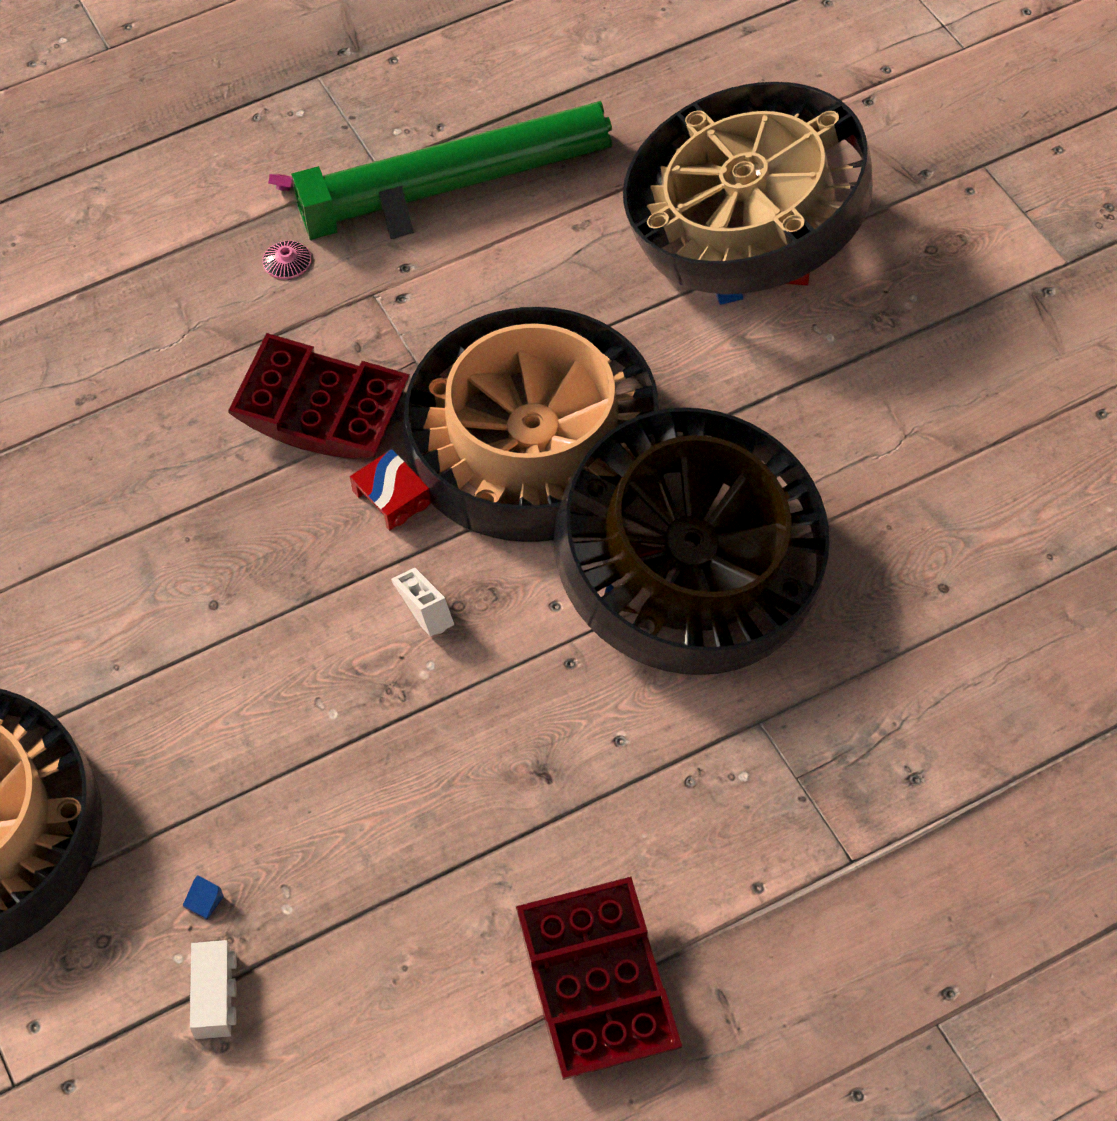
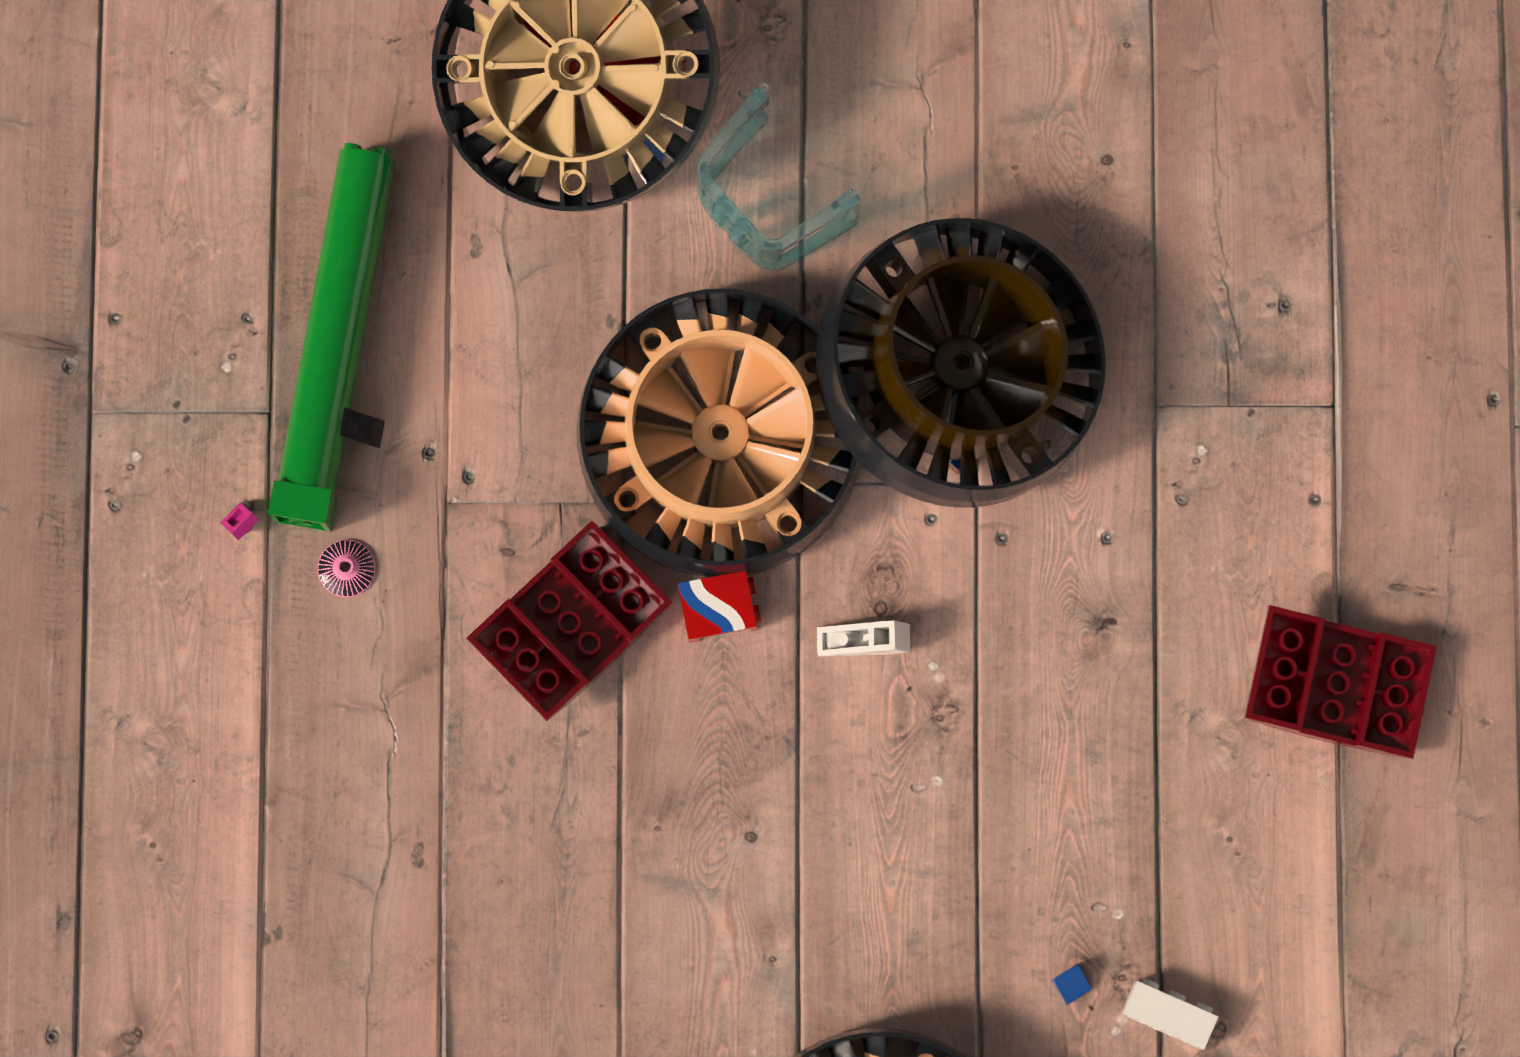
camera: 65 degrees left, 25 degrees up
none -> clear light blue windscreen [697,88,860,271]

